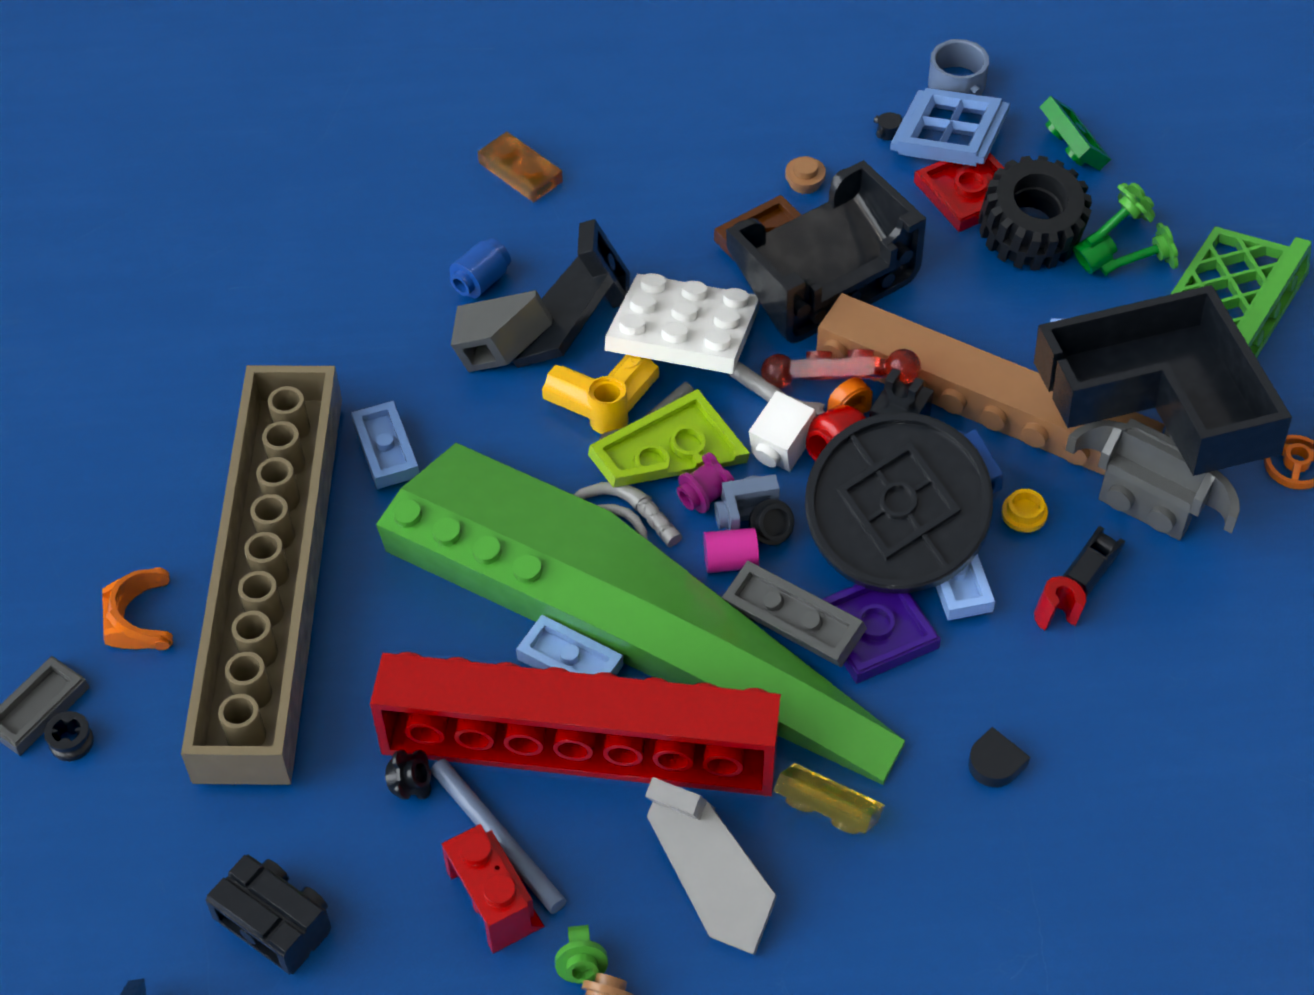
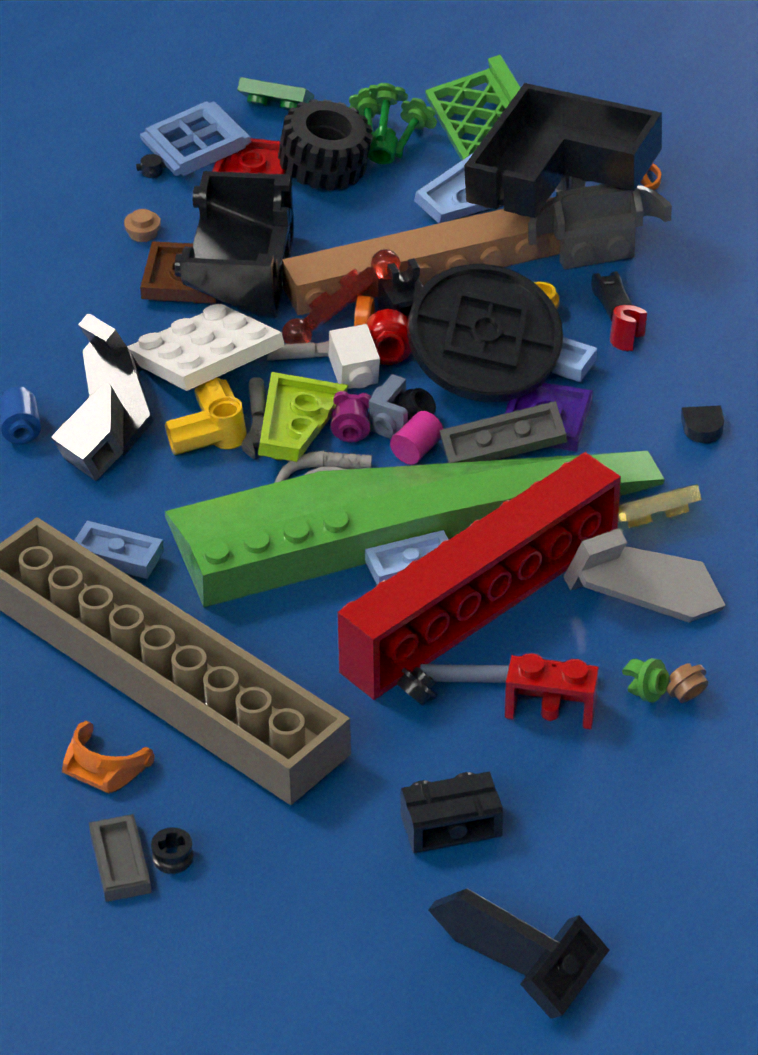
camera: 50 degrees left, 10 degrees down
sand blue piece [928,39,989,96] -> none

